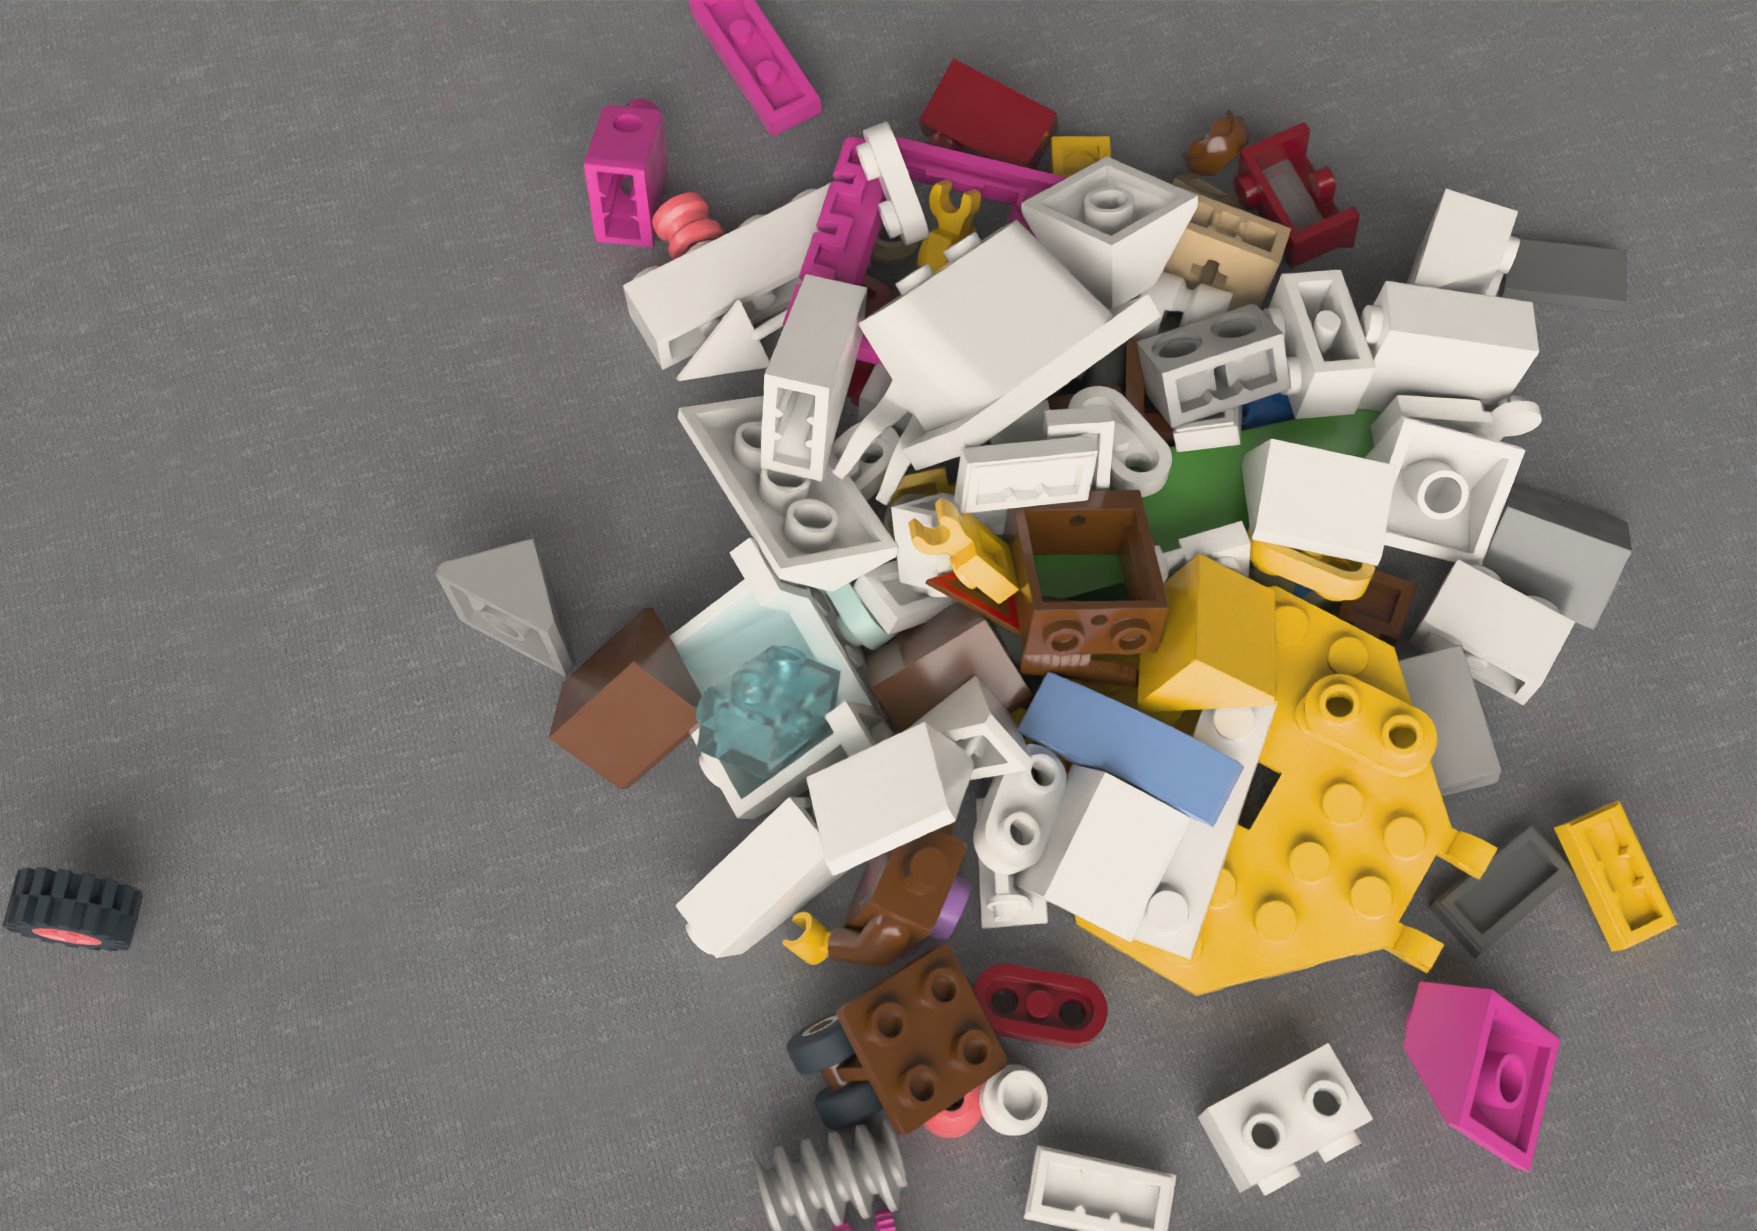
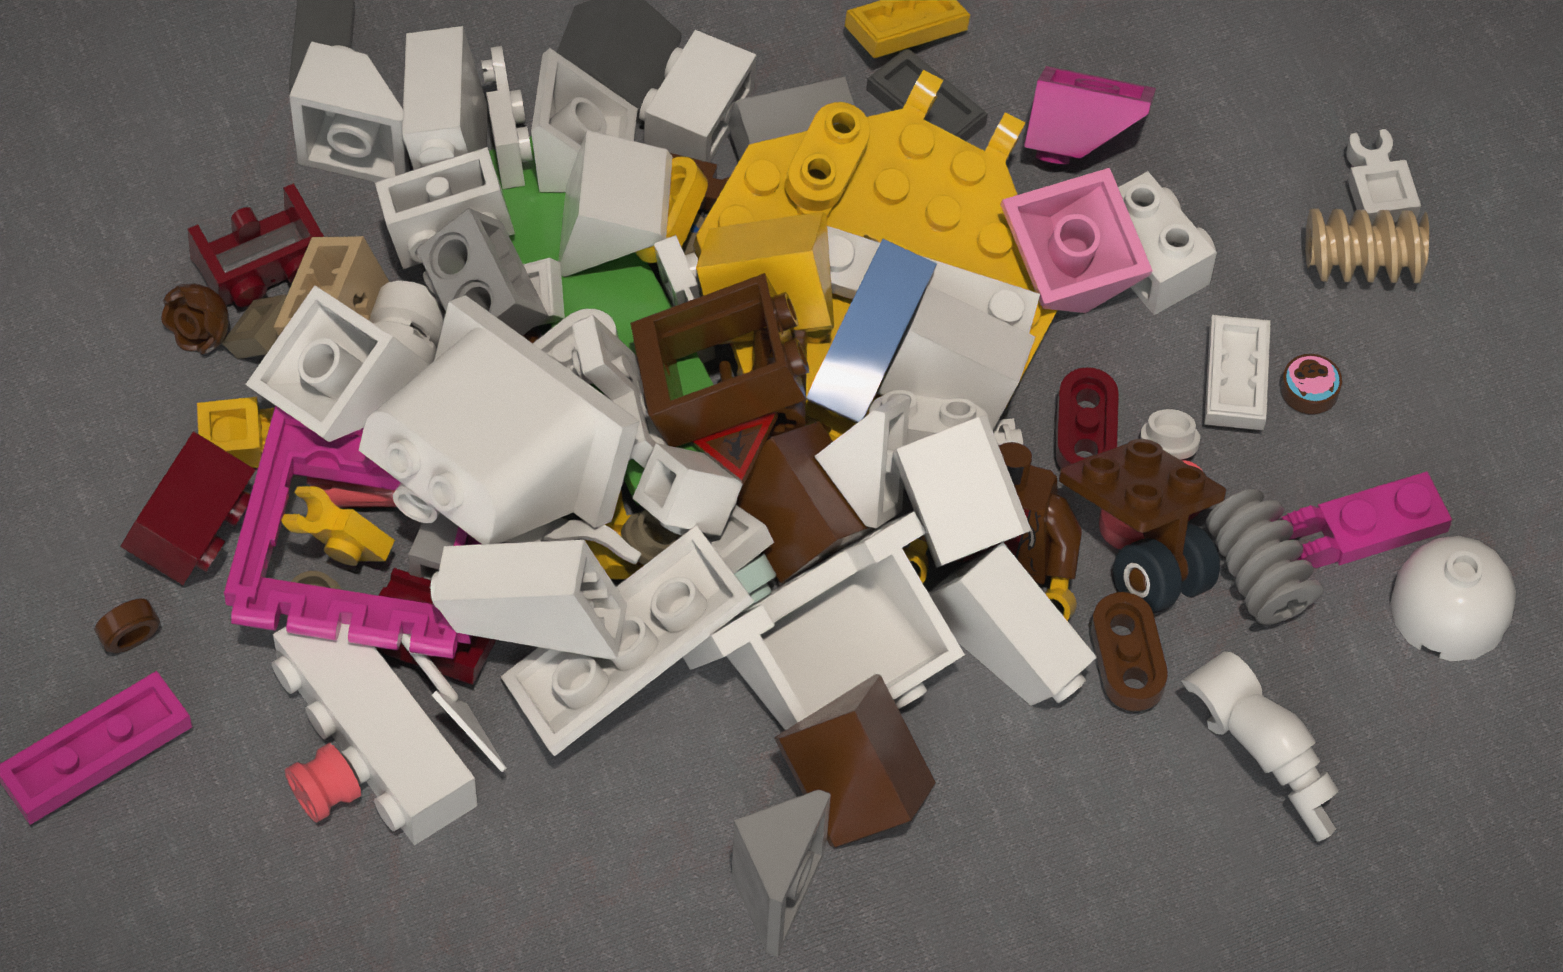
camera: 100 degrees left, 10 degrees down
dark pink torso [584,98,668,248] -> none
clear light blue brick [696,645,841,779] -> none
white plate [856,121,929,246] -> none
yellow plate [908,498,1019,604] -> none
white plate [954,435,1098,514] -> none
none -> reddish brown tile [94,598,160,653]
none -> bright pink slope [1000,168,1153,313]
none -> reddish brown plate [1091,592,1168,711]
none -> white piece [1181,652,1339,841]

